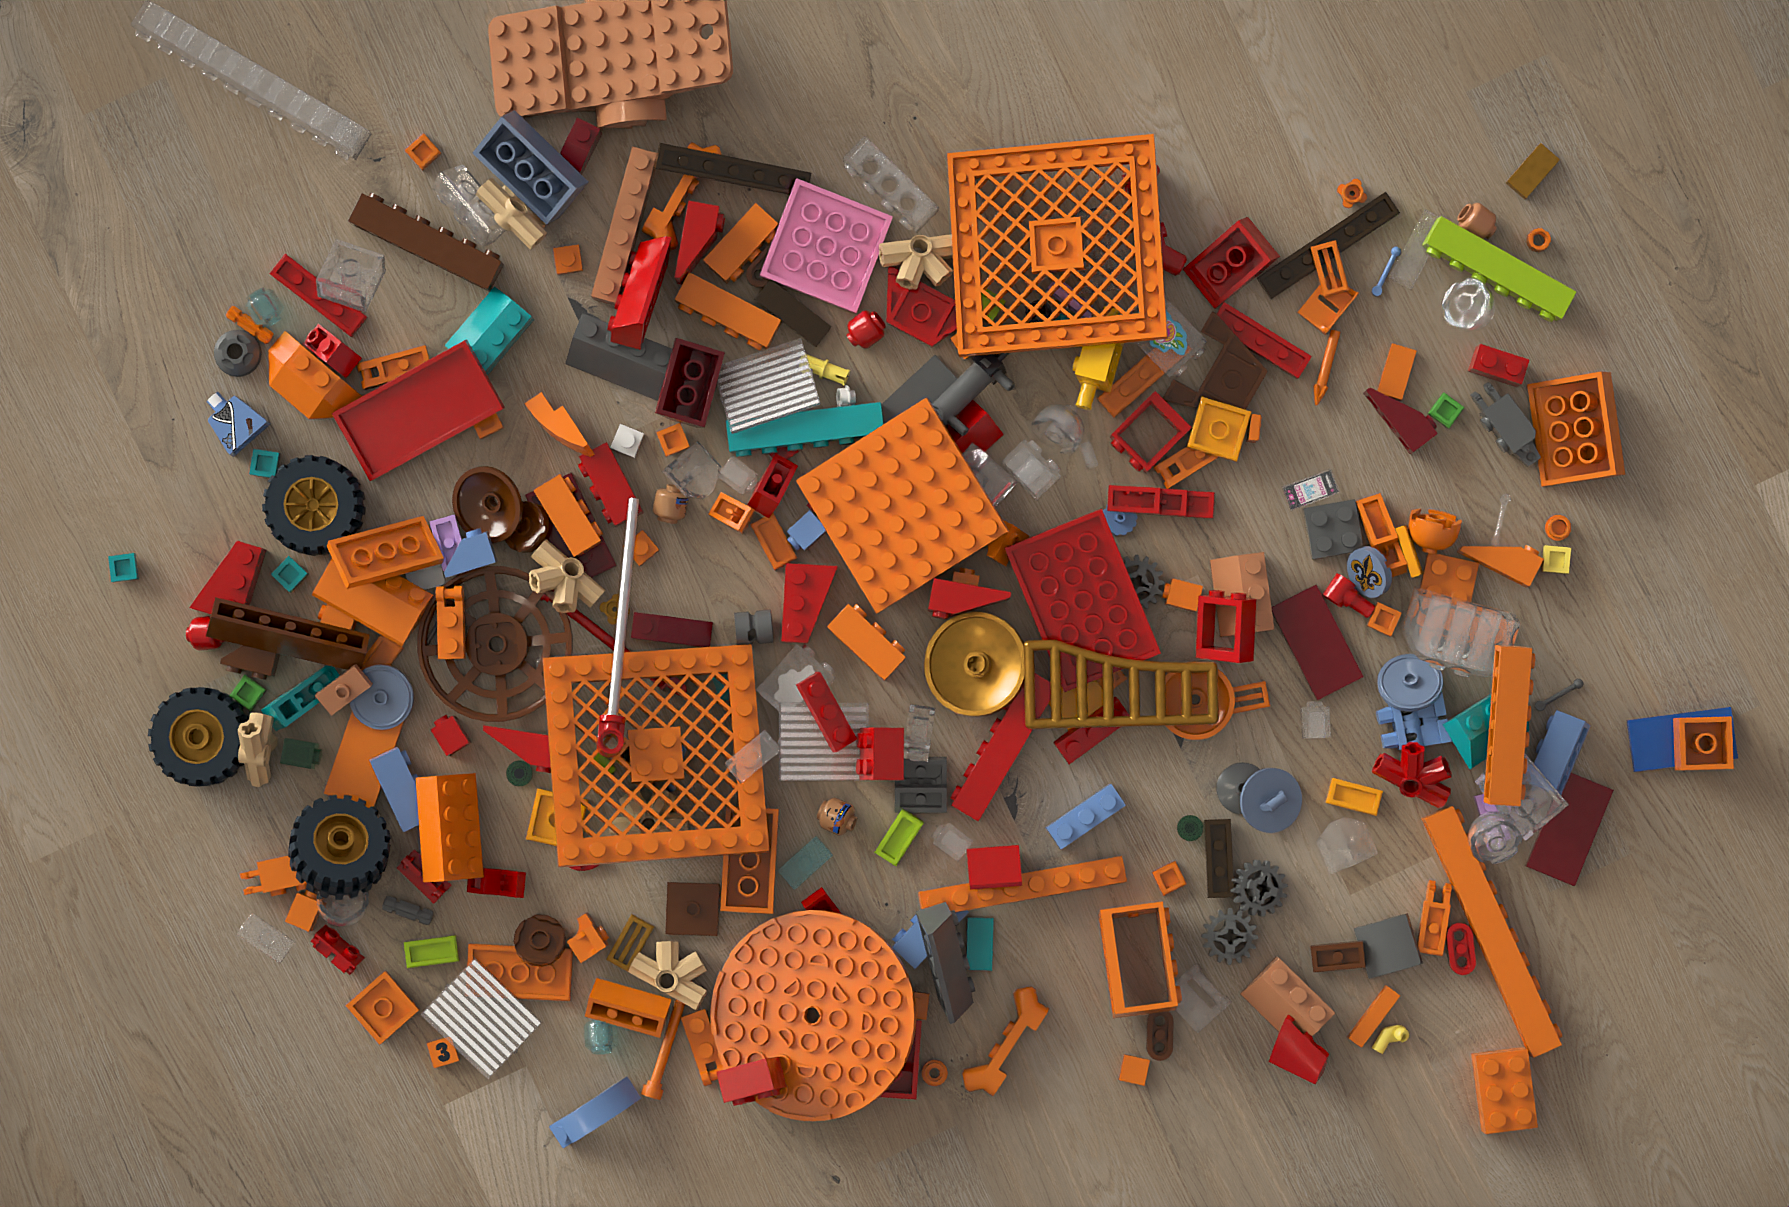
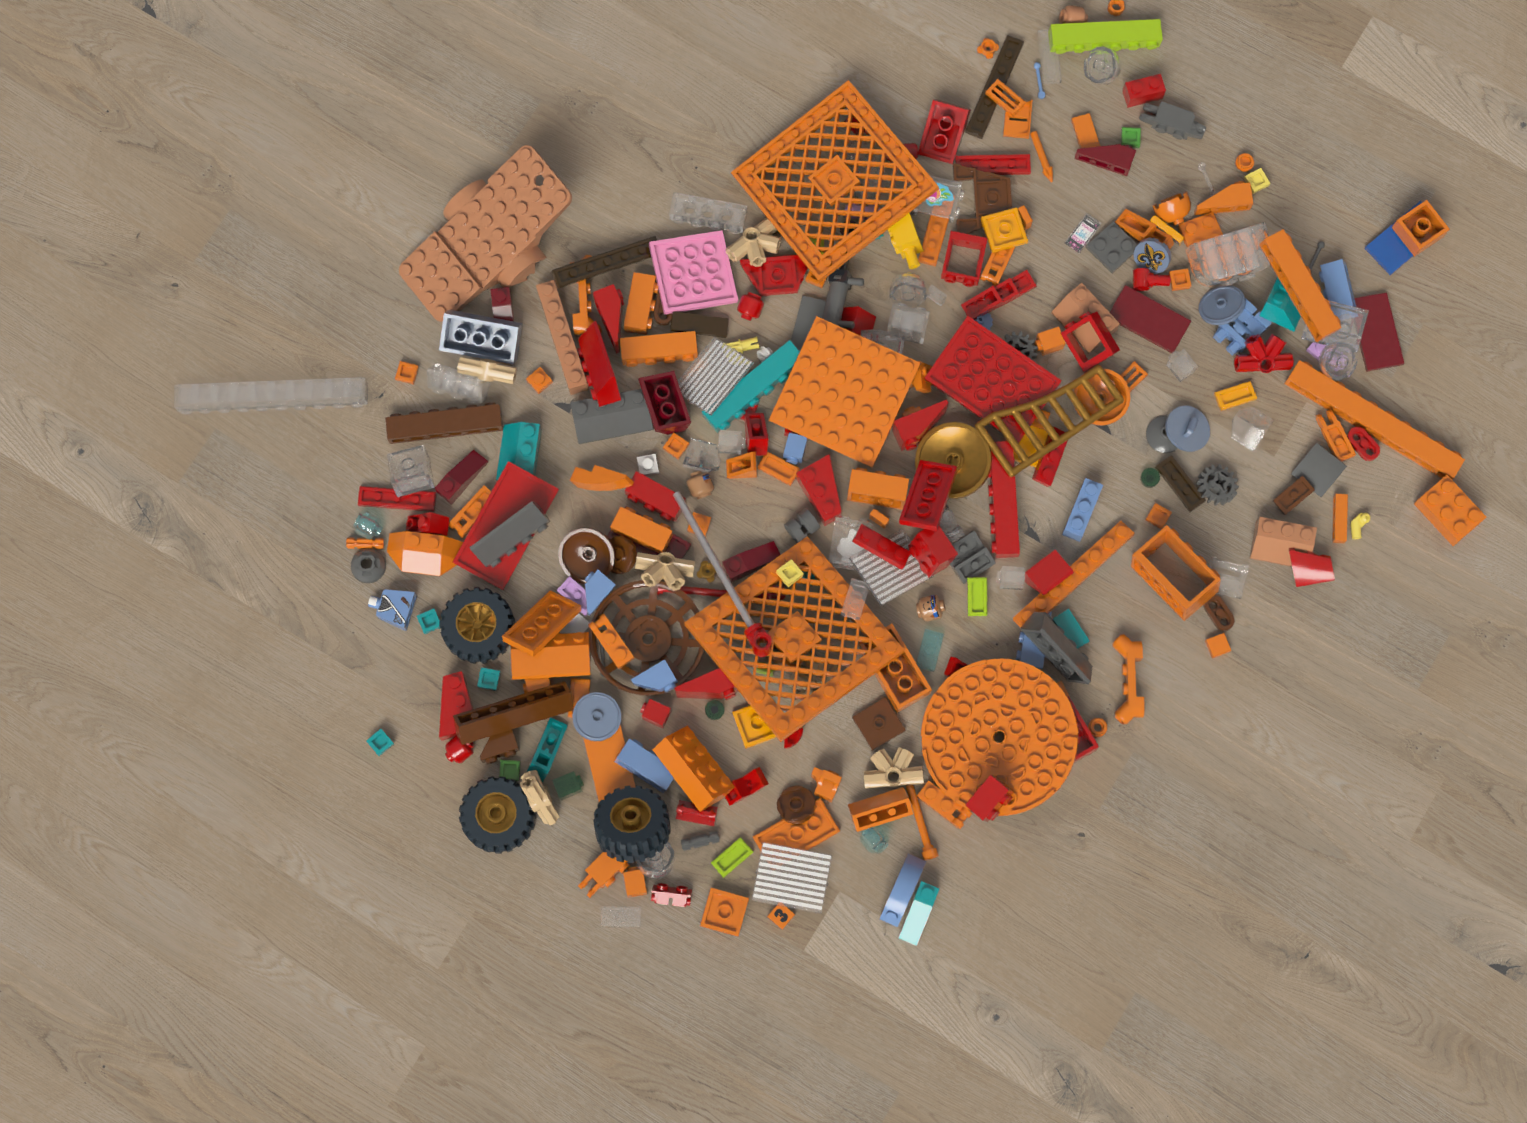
camera: 30 degrees left, 10 degrees down
nougat plate [315,664,373,716] -> none
orange plate [473,413,504,439] -> none
pearl gold tile [606,914,655,972] -> none
dark grey gear [1201,908,1258,965] -> none
orange slope [1527,371,1626,487] -> none
none -> dark red slope [435,450,488,505]
none -> dark grey slope [469,501,550,568]
none -> medium blue slope [631,660,678,692]
none -> light yellow plate [776,559,804,587]
none -> orange tile [869,509,889,529]
none -> slope [898,881,940,946]
none -> red plate [899,460,958,531]

